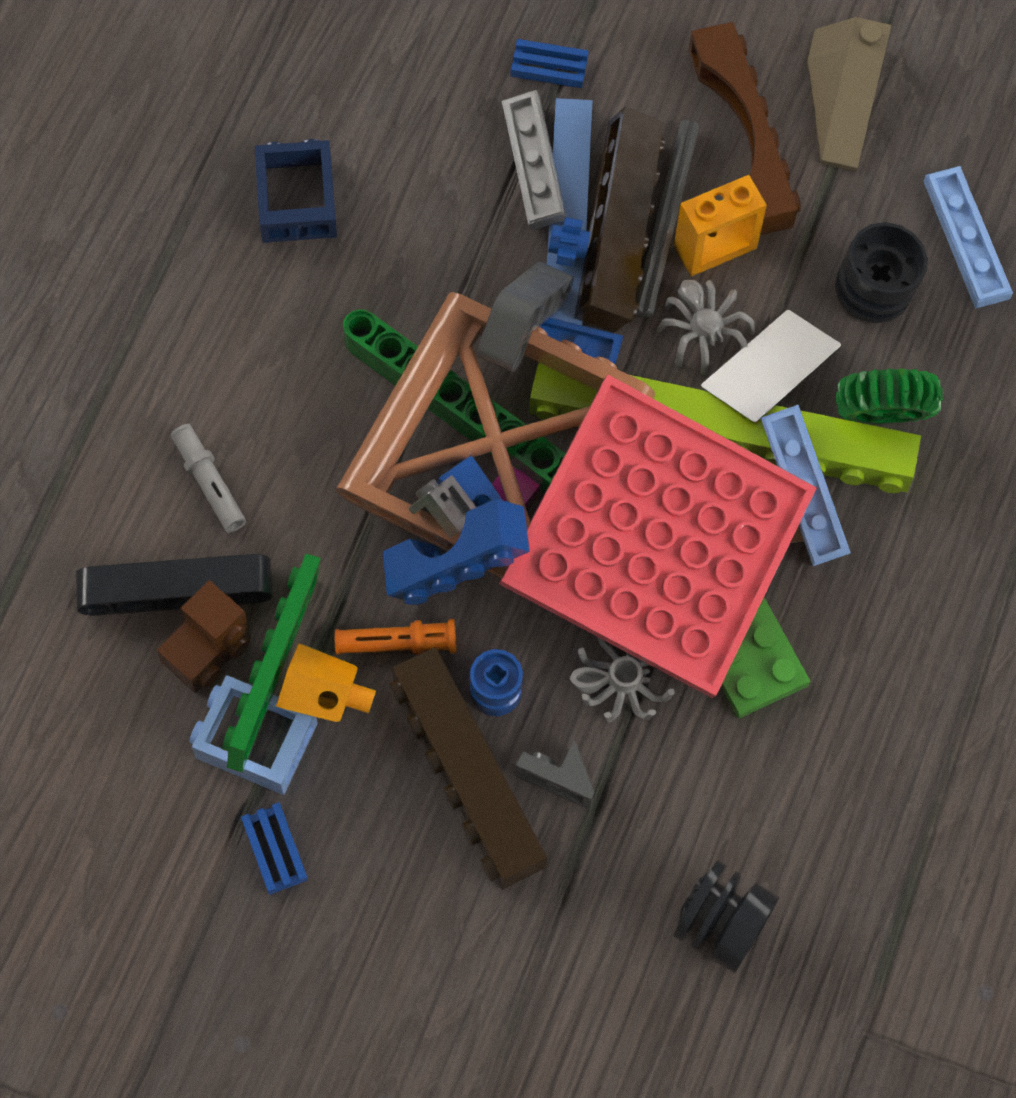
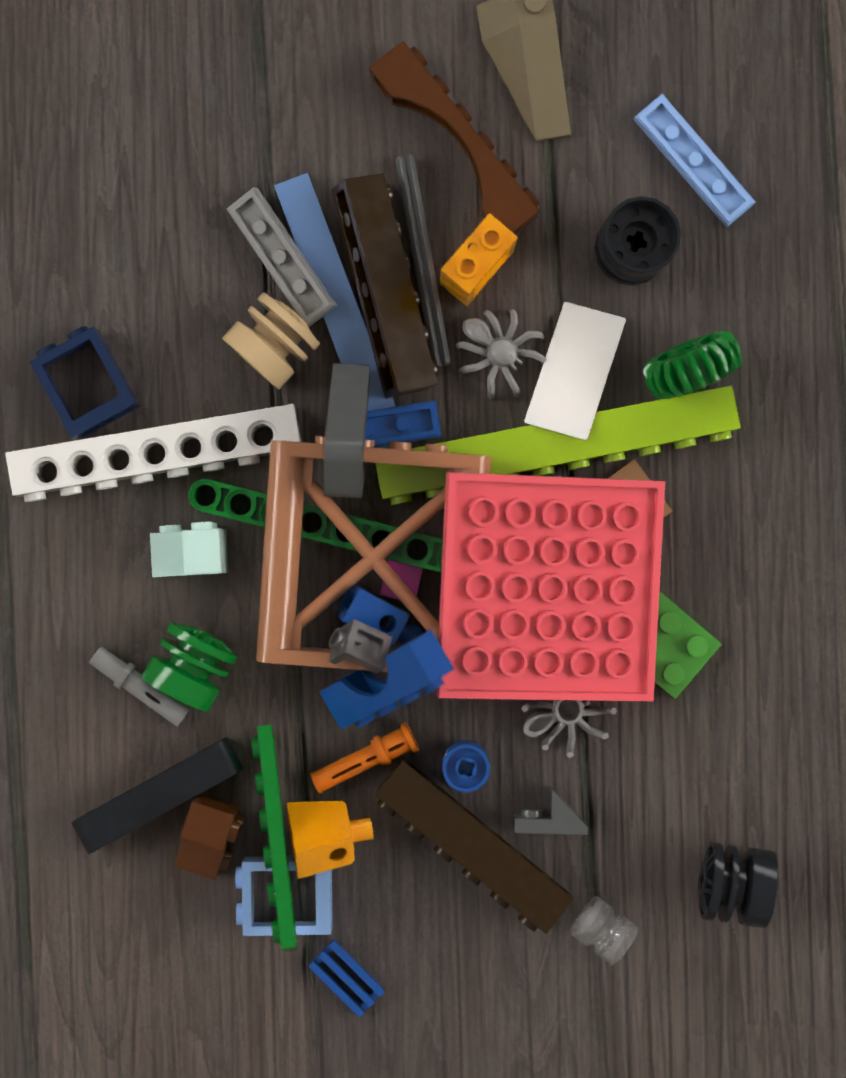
camera: 25 degrees left, 20 degrees up
blue tile [511,39,589,88] -> none
blue gear [548,217,591,267] -> none
light blue tile [761,405,851,566] -> none
none -> white brick [5,404,302,502]
none -> green wheel [141,621,239,712]
none -> light aqua brick [150,522,229,577]
none -> tan wheel [222,292,320,390]
none -> clear wheel [570,896,639,965]

